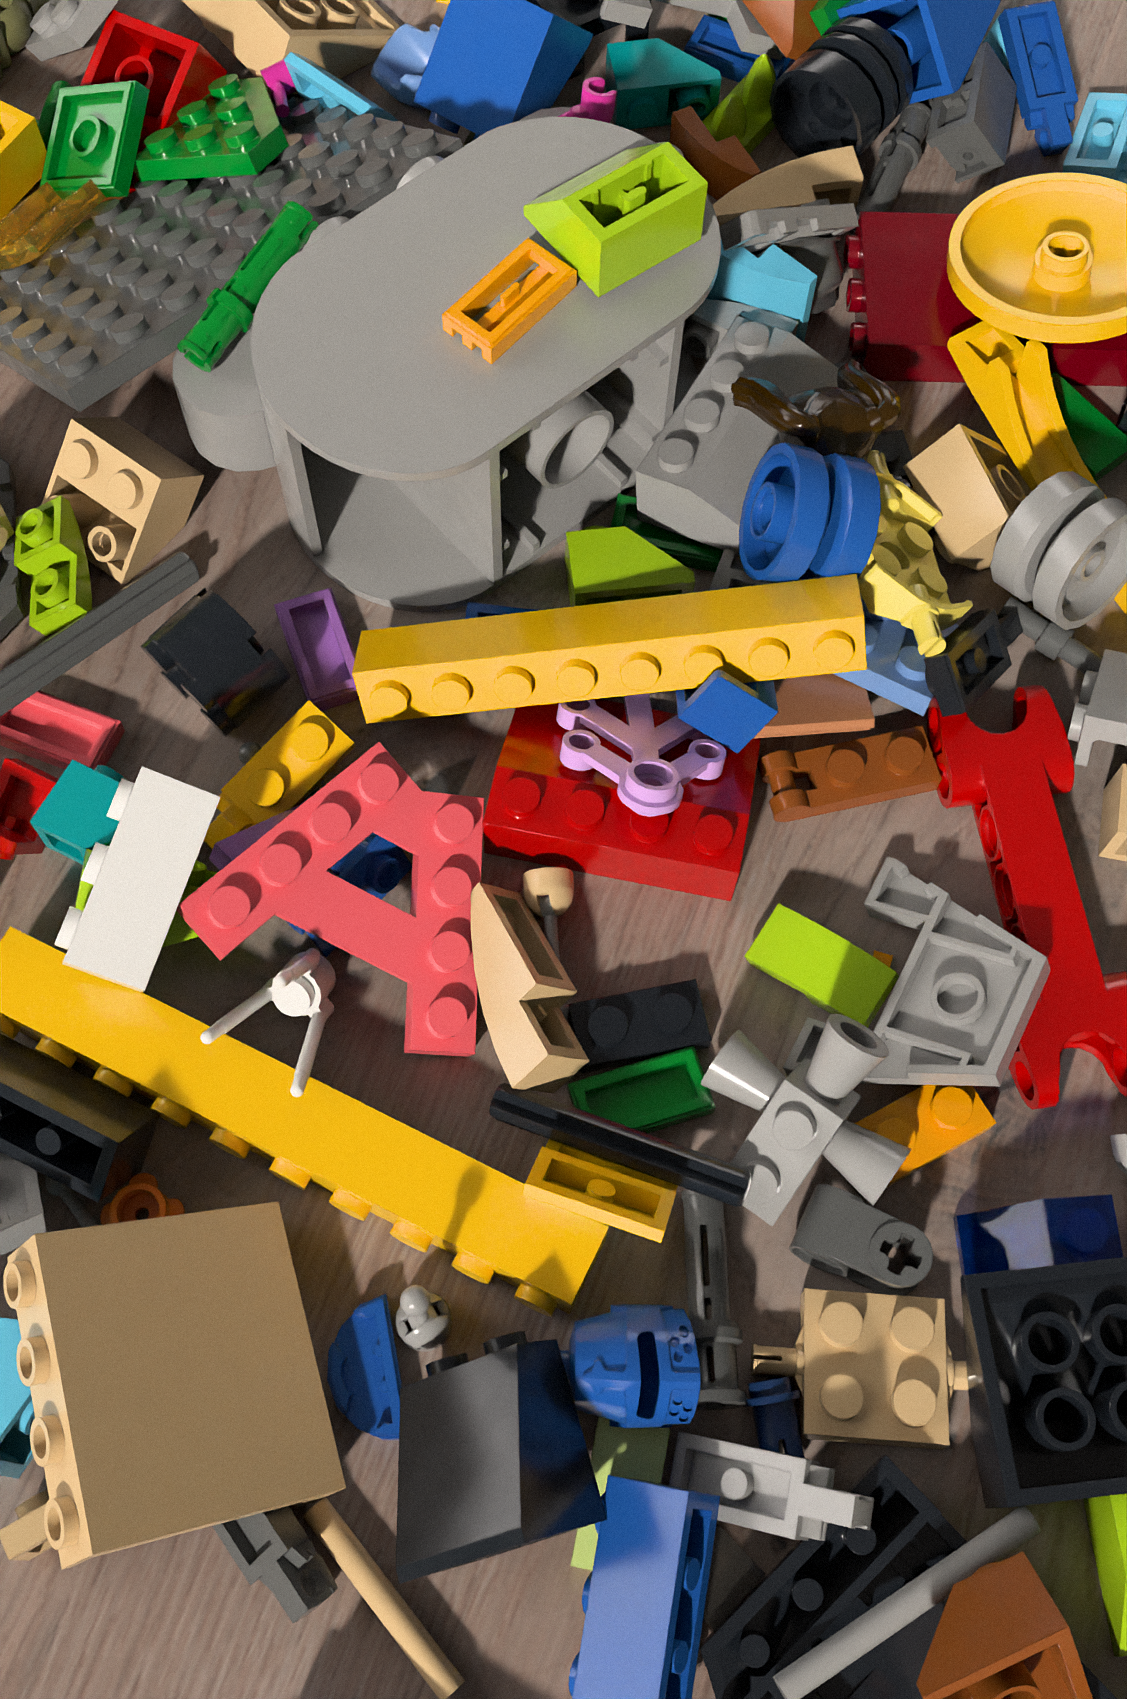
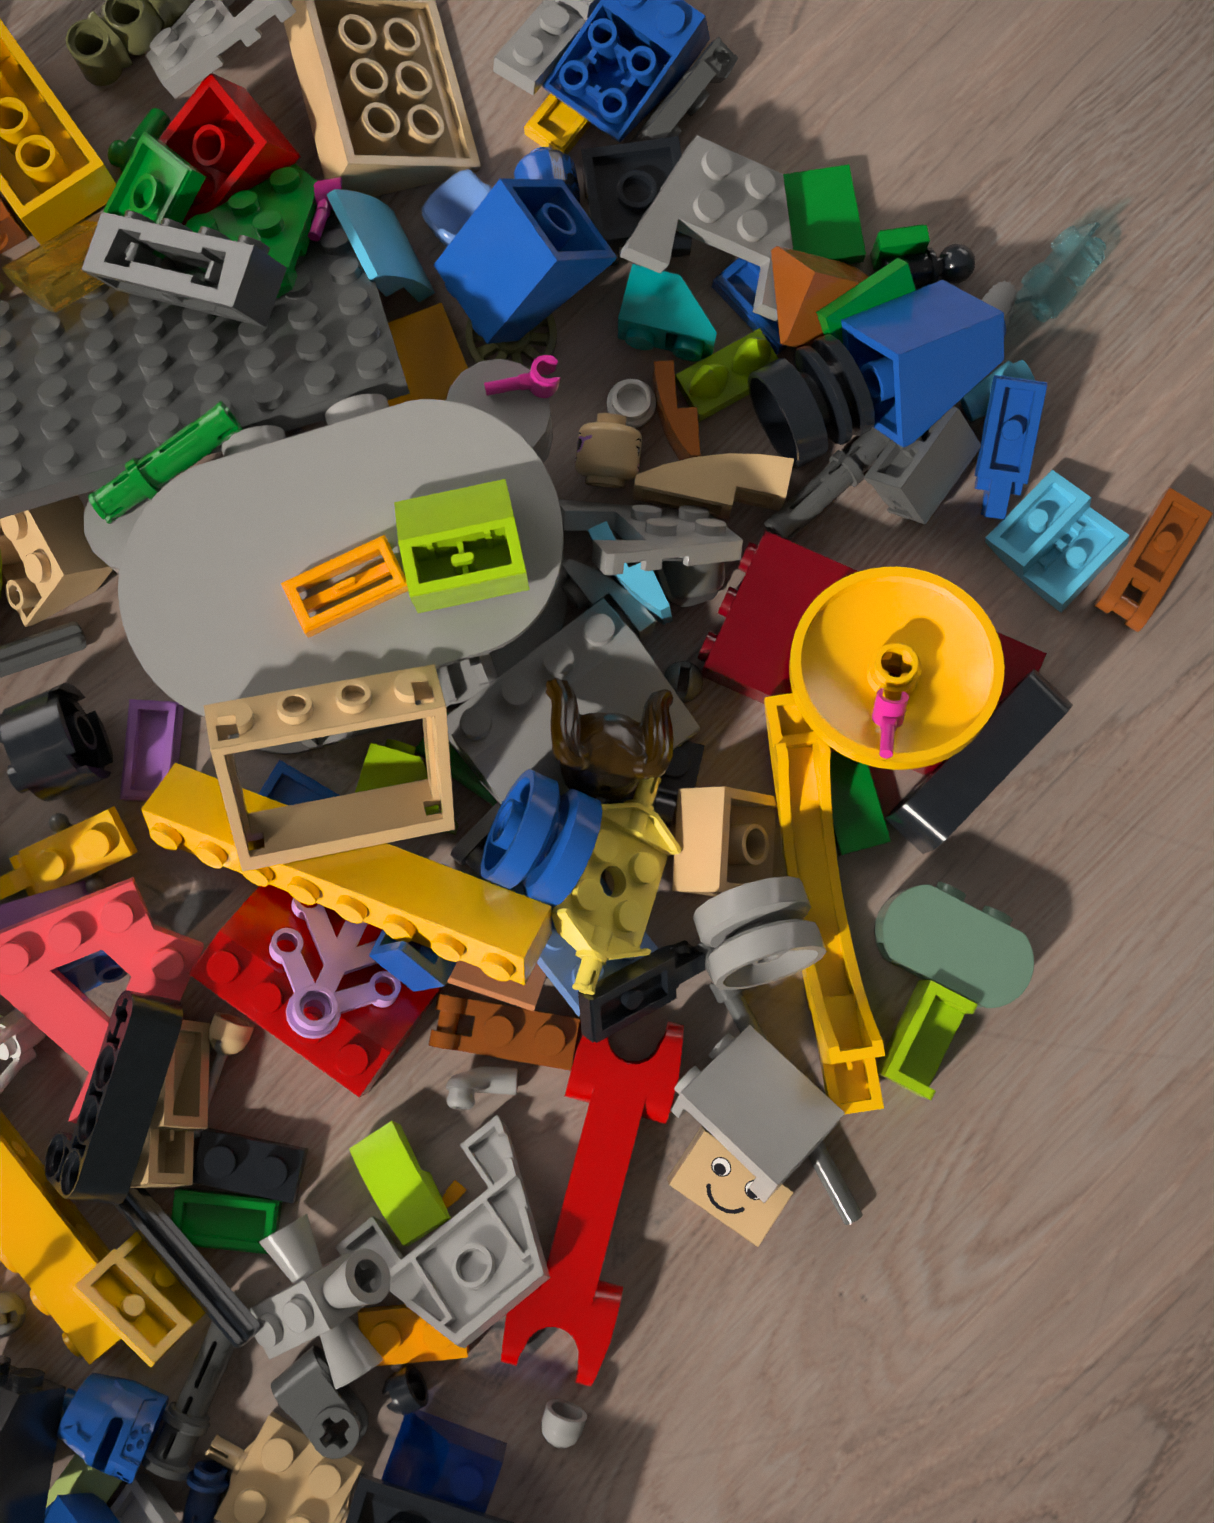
camera: 25 degrees right, 15 degrees up
none -> black beam [44,990,183,1205]
none -> dark grey brick [82,210,287,328]
none -> tan window [203,664,455,872]
none -> black hinge [382,1364,429,1415]
none -> light grey arm [445,1066,519,1110]
none -> dark pink hand [872,688,909,759]

